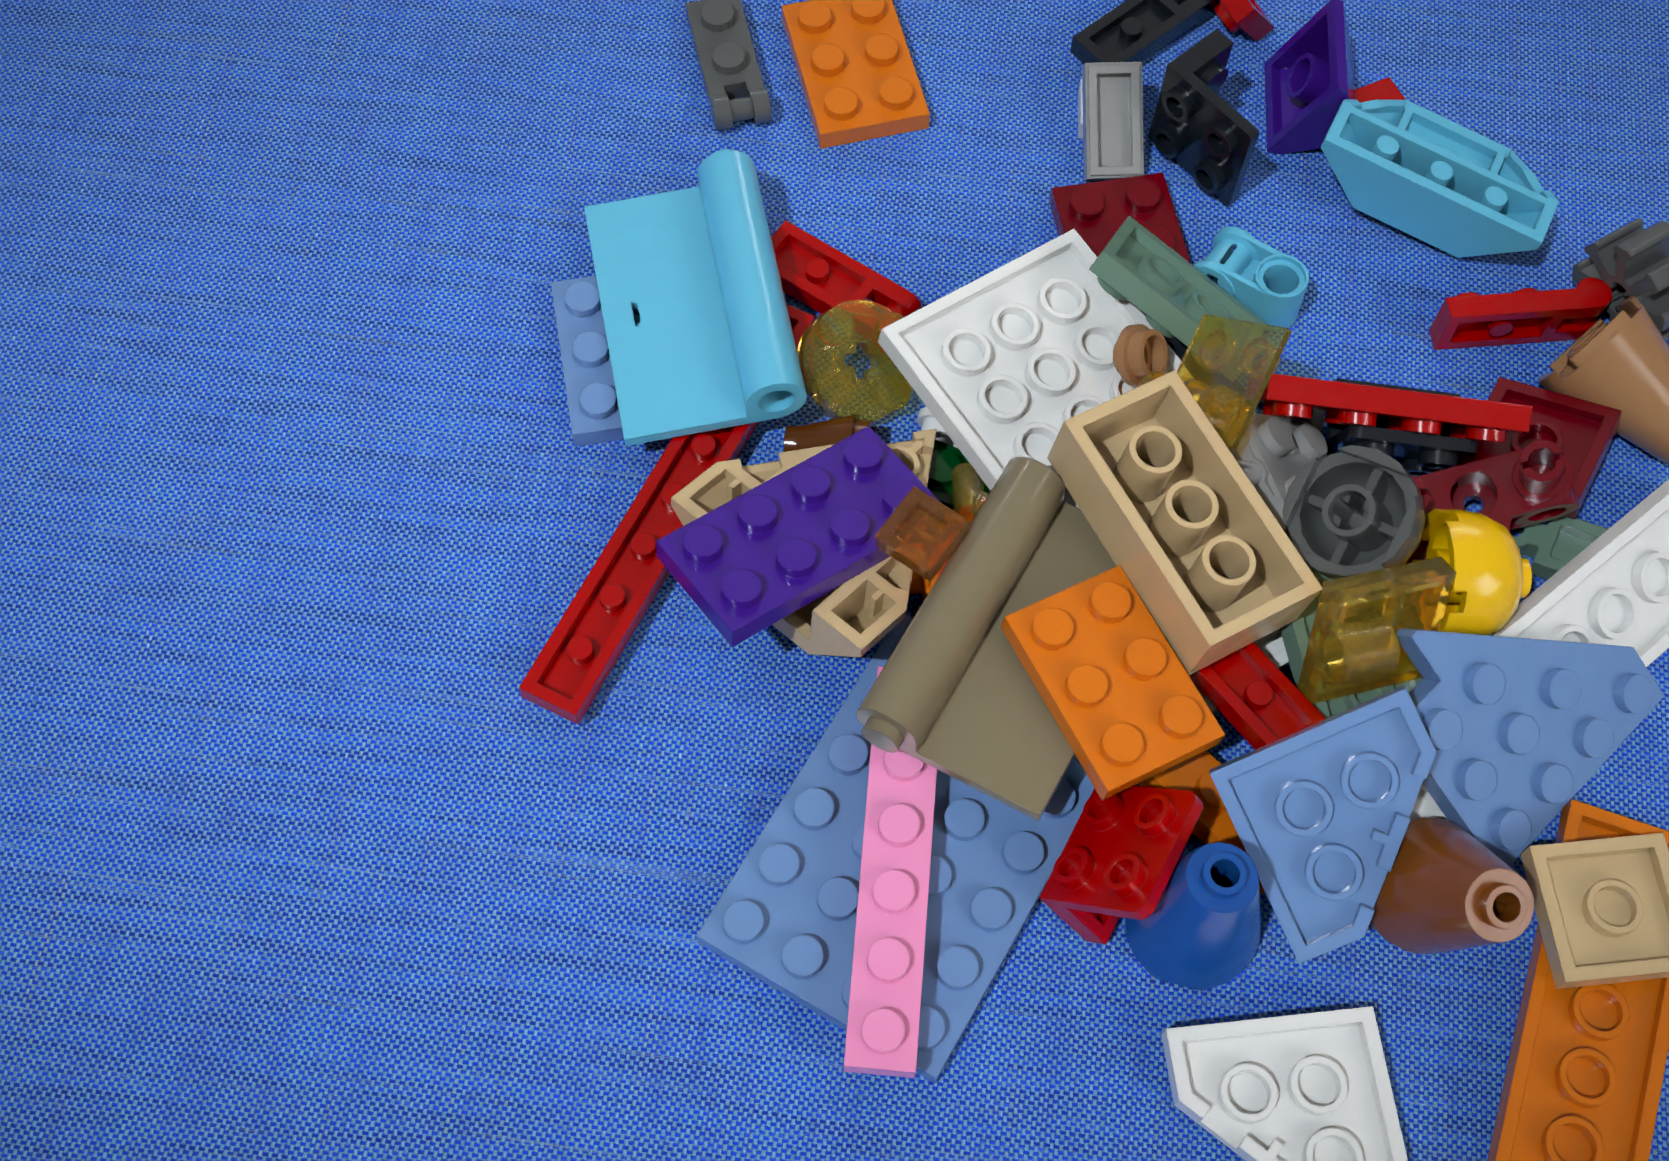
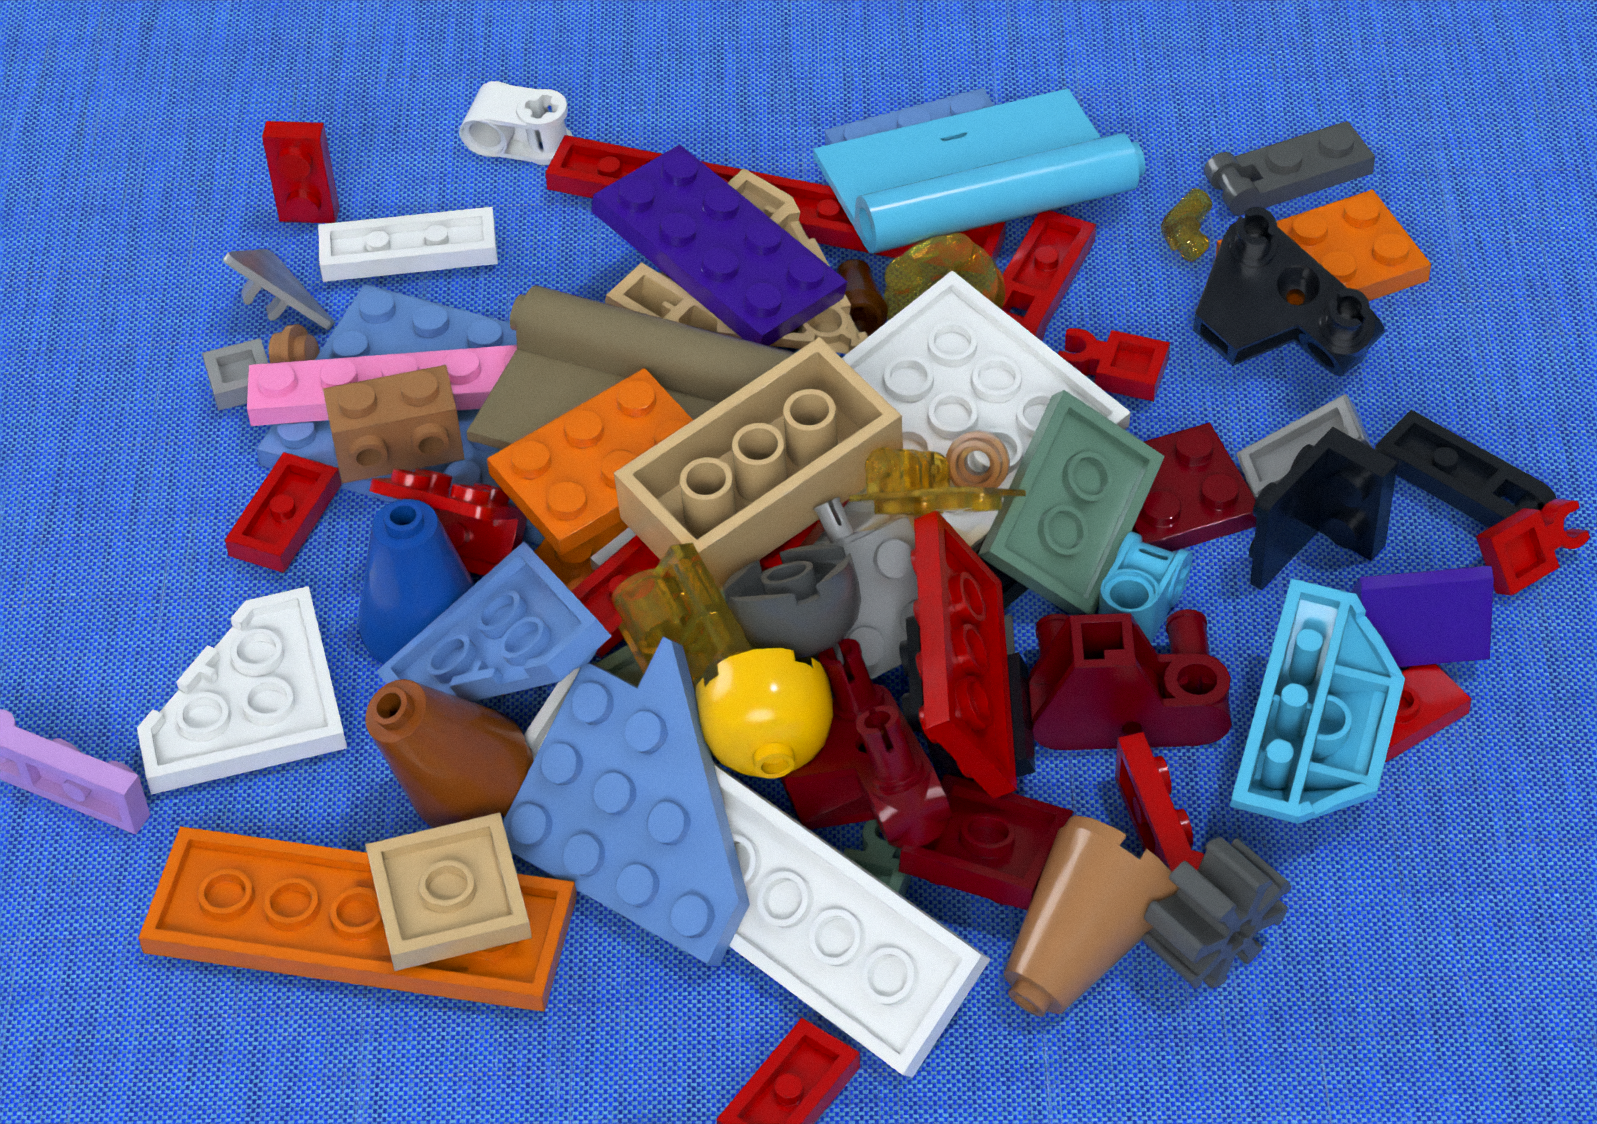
camera: 85 degrees right, 15 degrees down
clear orange tile [874,486,969,582] -> none
none -> light grey plate [202,338,268,411]
none -> light grey piece [223,249,335,330]
none -> red plate [225,452,342,573]
none -> red plate [262,121,340,223]
none -> medium nougat plate [269,324,320,363]
none -> white plate [318,207,498,282]
none -> medium nougat brick [323,365,465,484]
none -> white piece [459,81,573,165]
none -> dark red piece [1028,609,1232,750]
none -> red plate [1058,328,1170,402]
none -> clear yellow arm [1161,188,1212,262]
none -> black piece [1193,207,1385,377]

